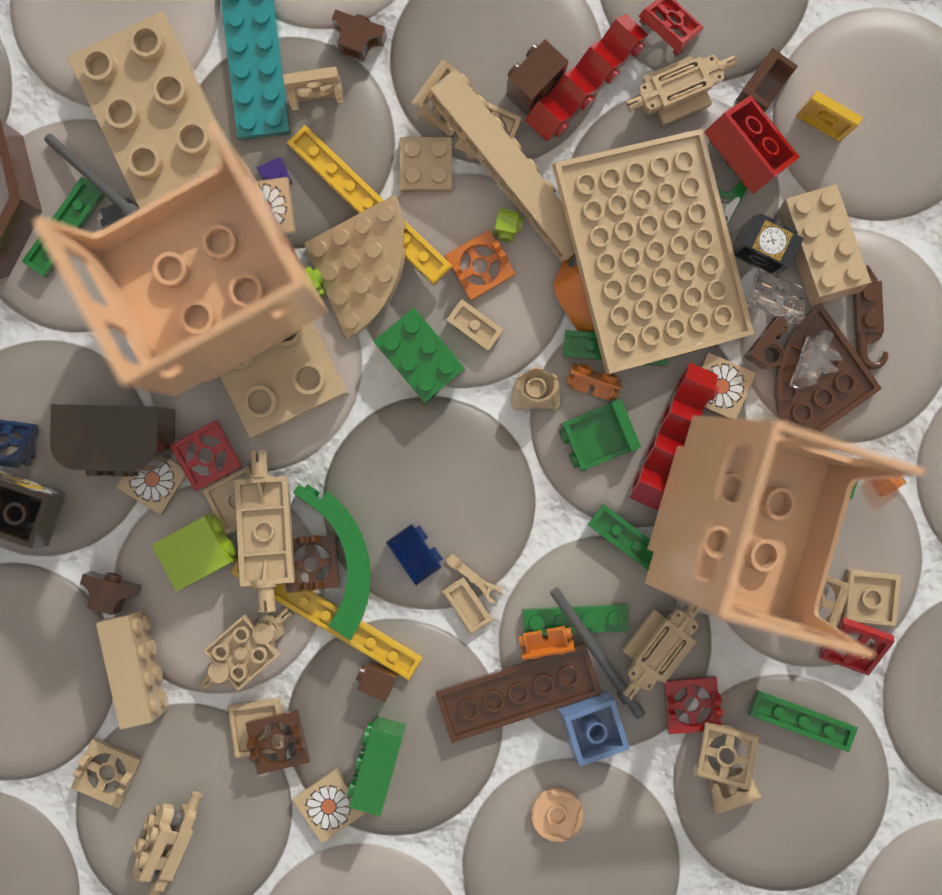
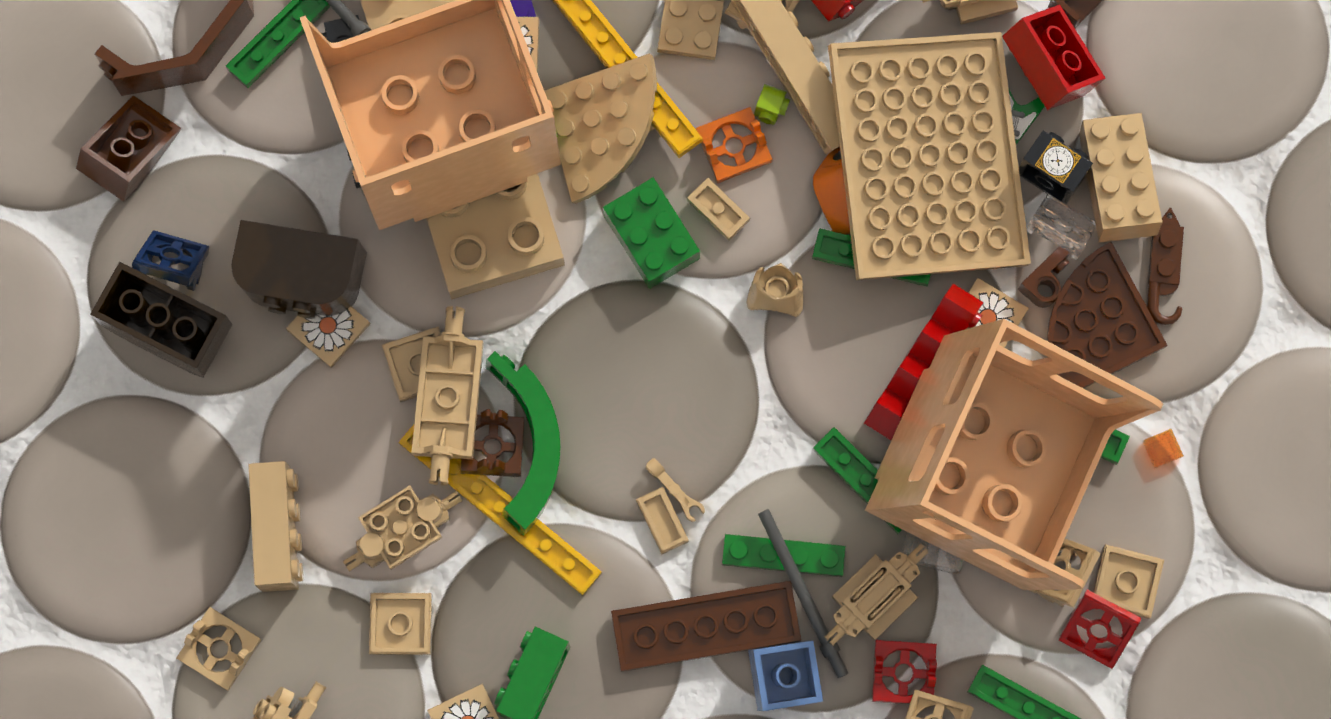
camera: 10 degrees right, 10 degrees down
reddish brown brick [80,571,142,615] -> none
lime brick [151,513,238,592] -> none
red piece [169,420,243,492] -> none
reddish brown piece [245,709,310,775] -> none
reddish brown brick [355,660,398,702] -> none
clear blue brick [386,523,443,585] -> none
orange hinge [518,626,575,660] -> none
green panel [558,399,641,472] -> none
orange hinge [566,363,621,401] -> none
clear piece [790,330,842,389] -> none
yellow tile [796,90,863,142] -> none

